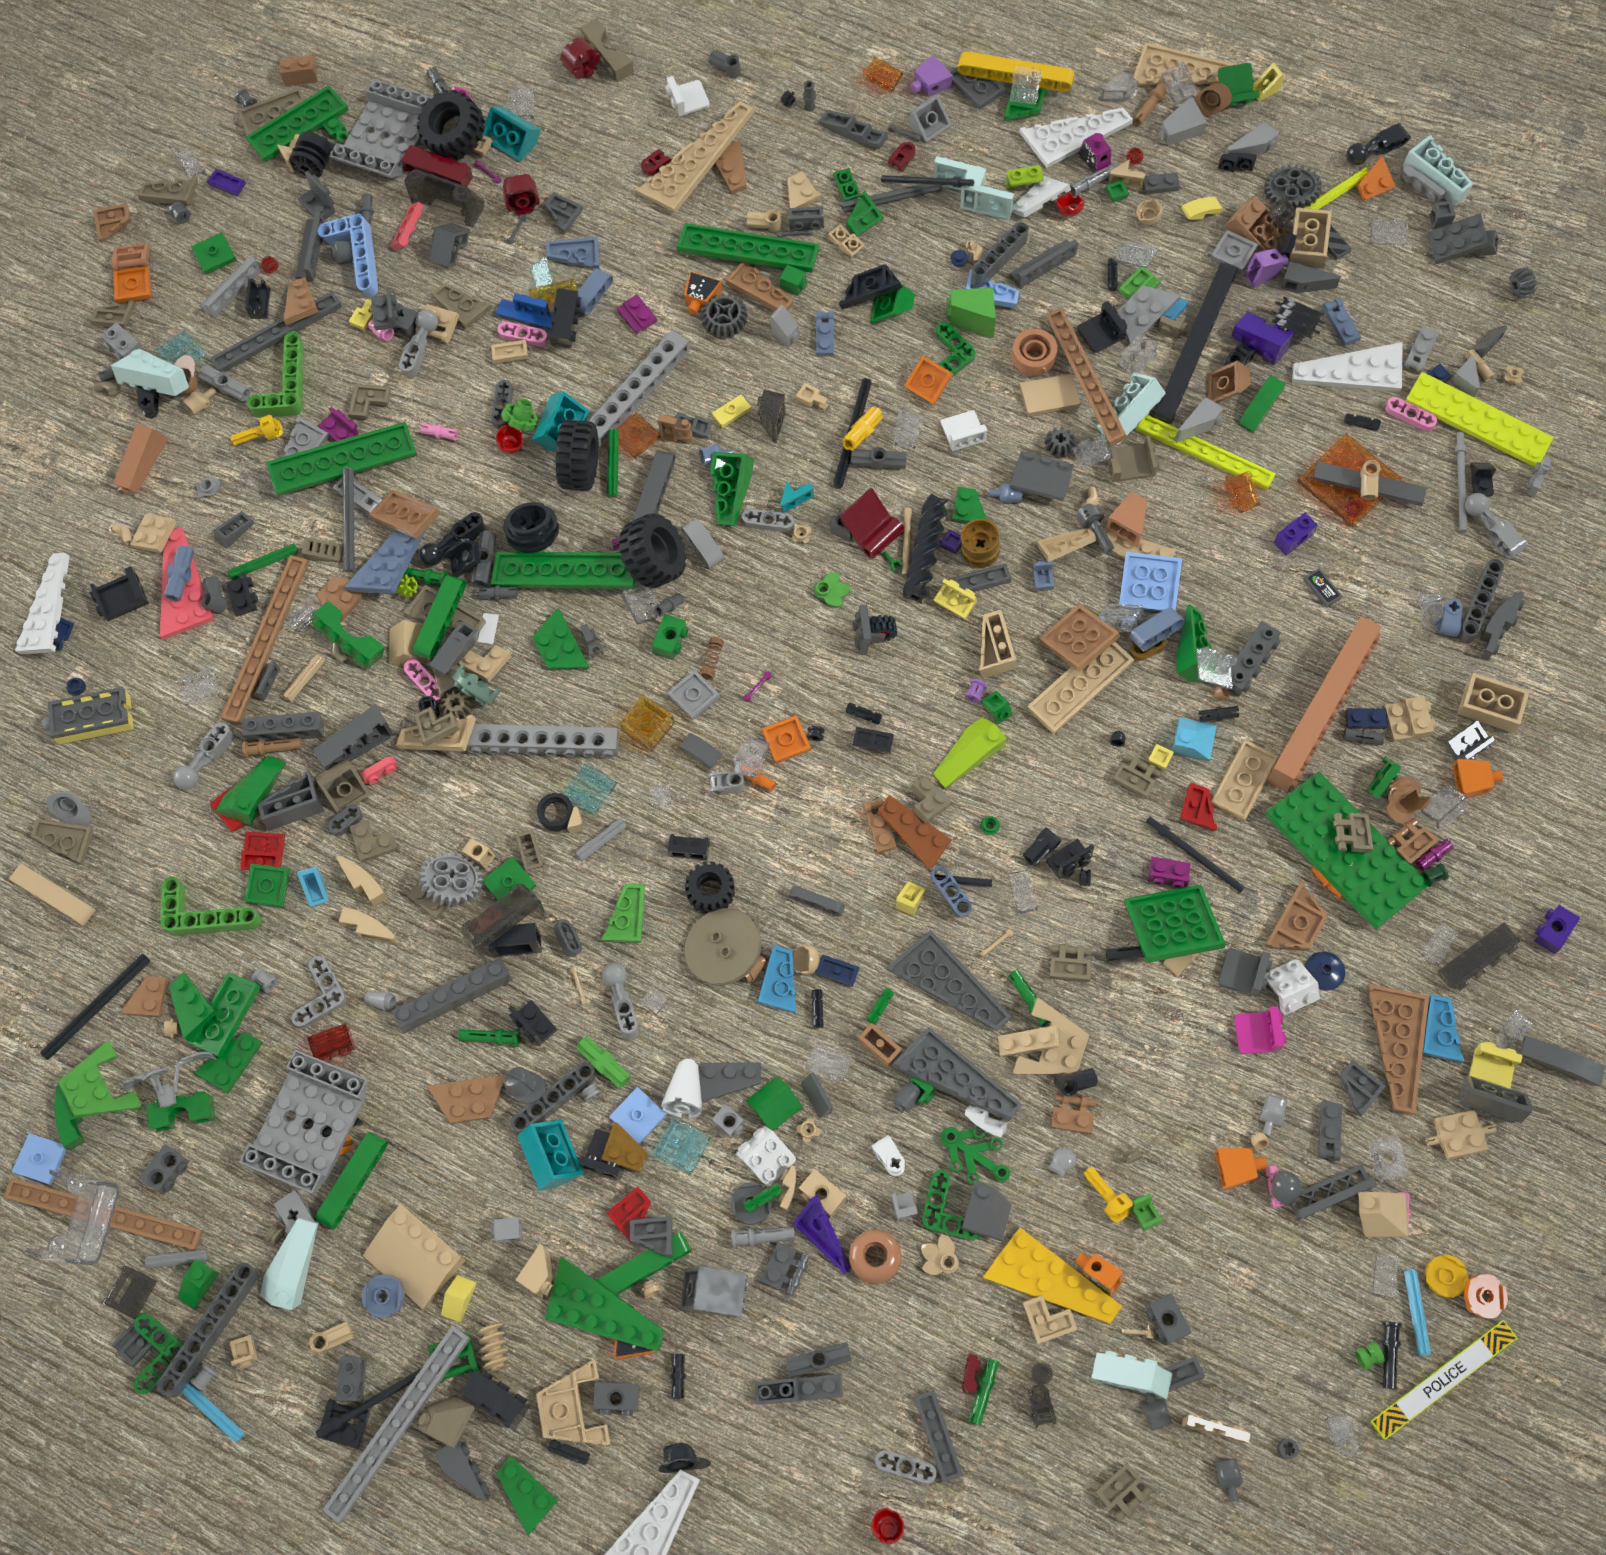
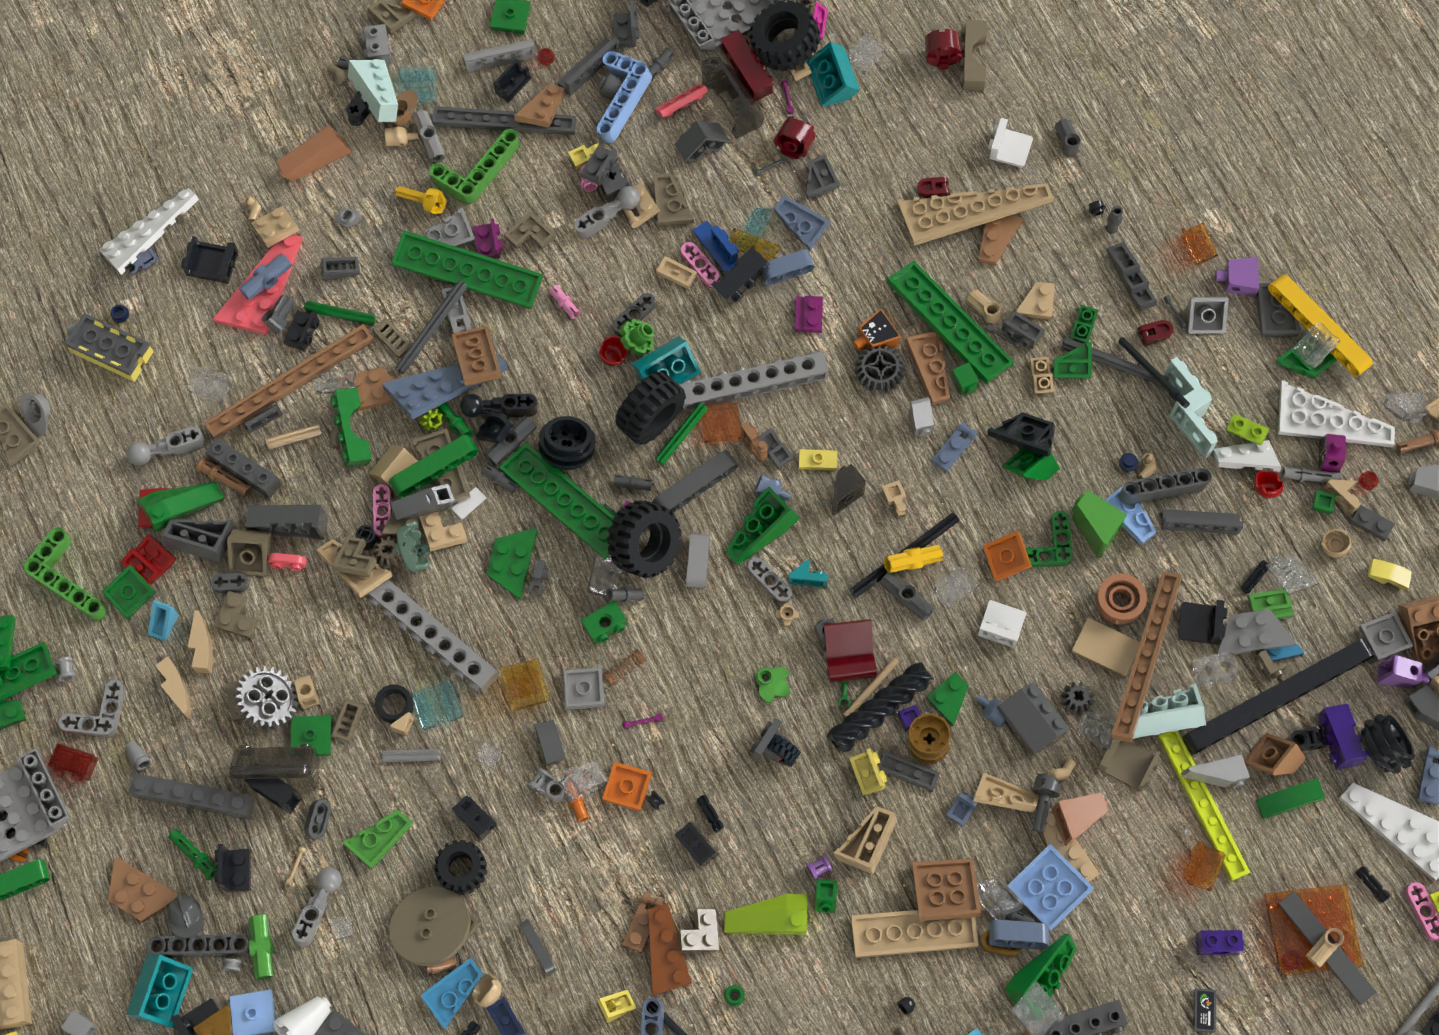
camera: 35 degrees right, 0 degrees up
none -> dark grey pin [613,474,653,491]

